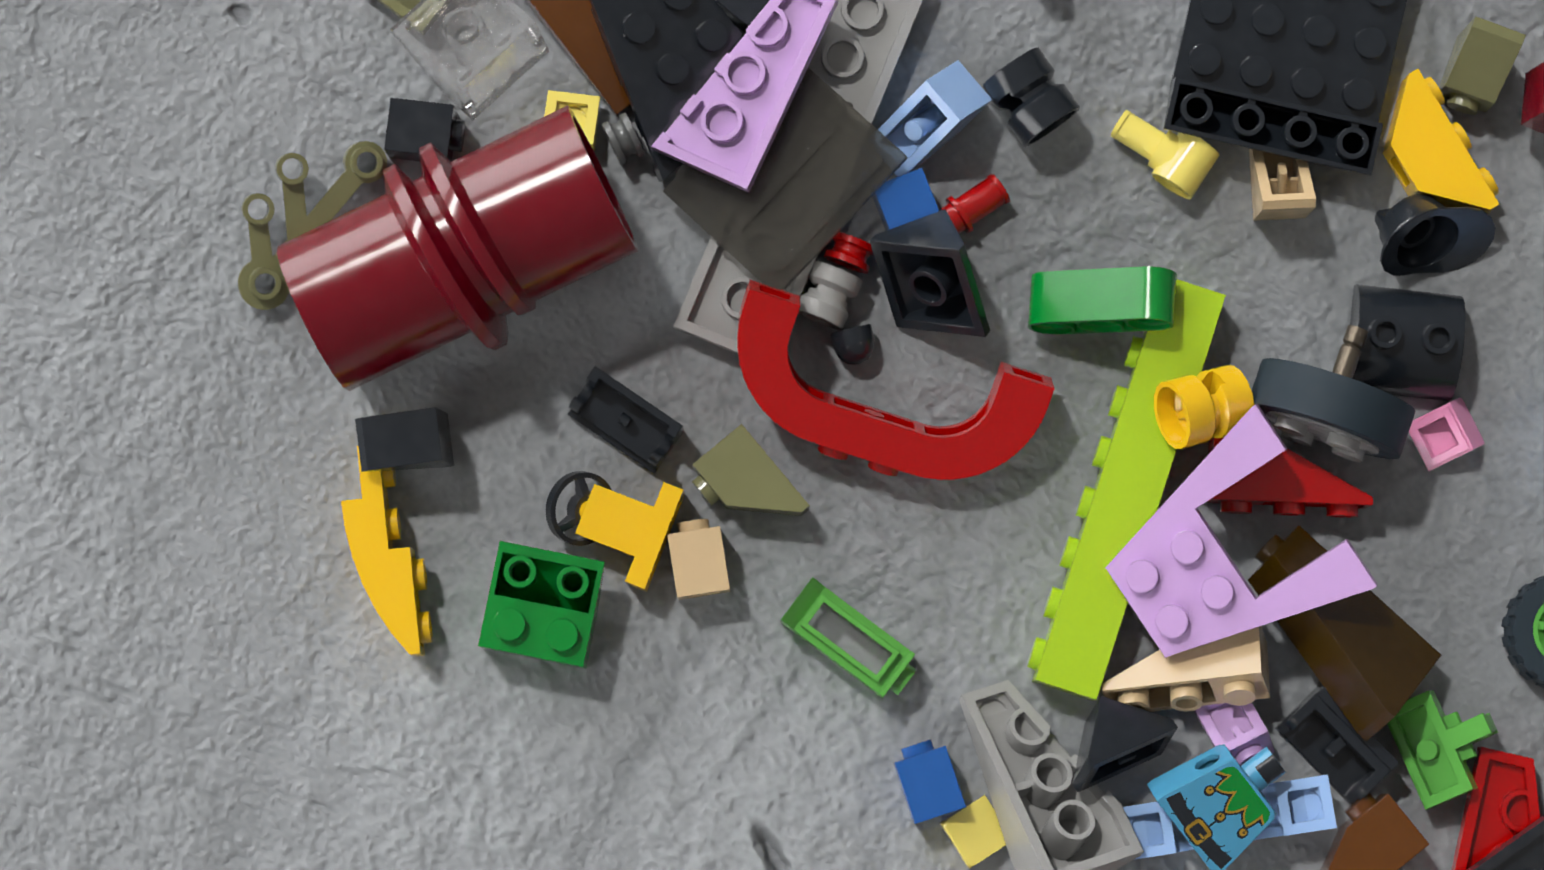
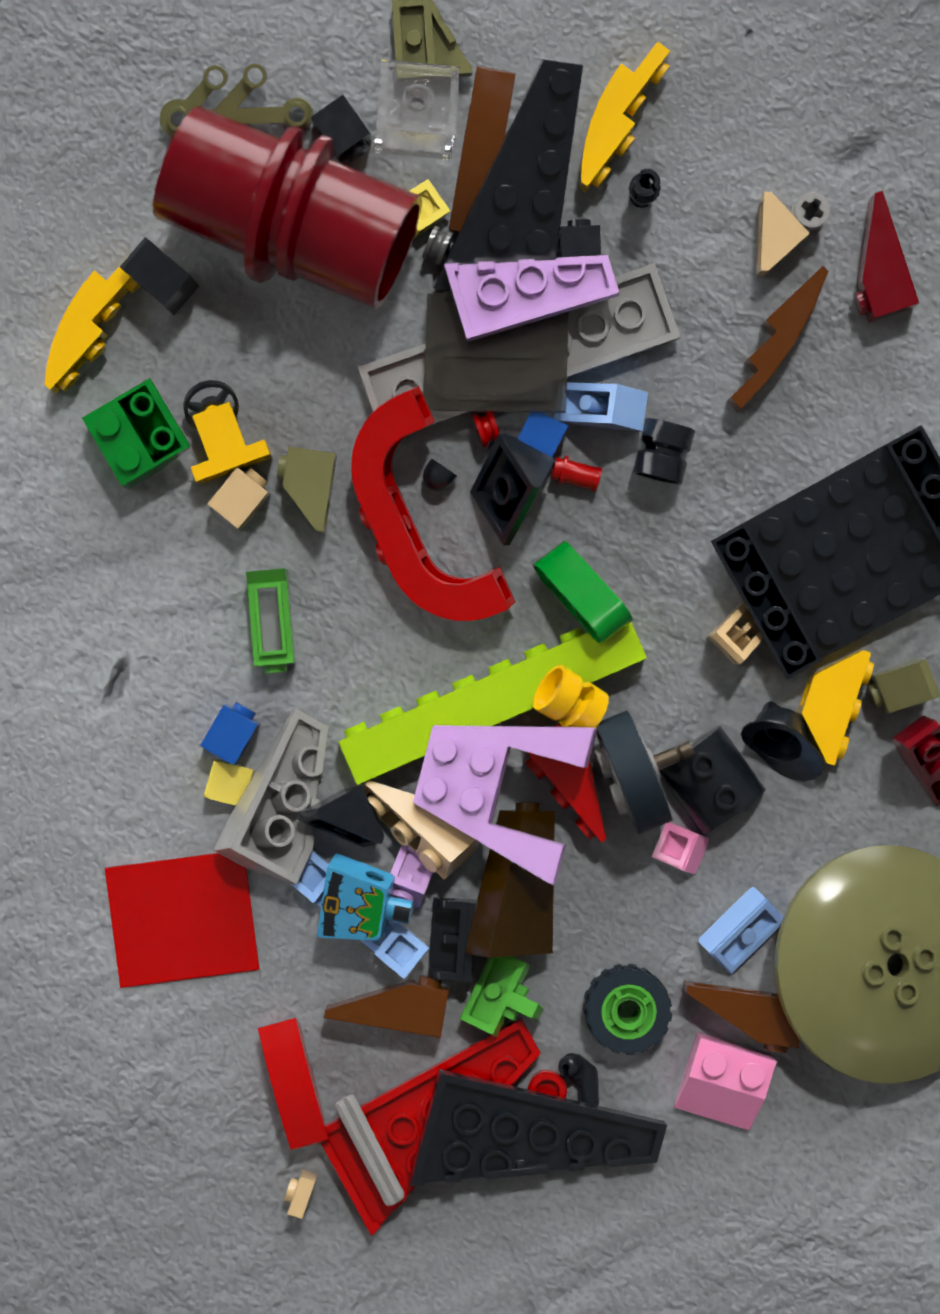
camera: 50 degrees right, 5 degrees up
black hinge [567,366,684,474] -> none
light grey wheel [798,261,863,330] -> none
light yellow pin [1111,110,1220,200] -> none

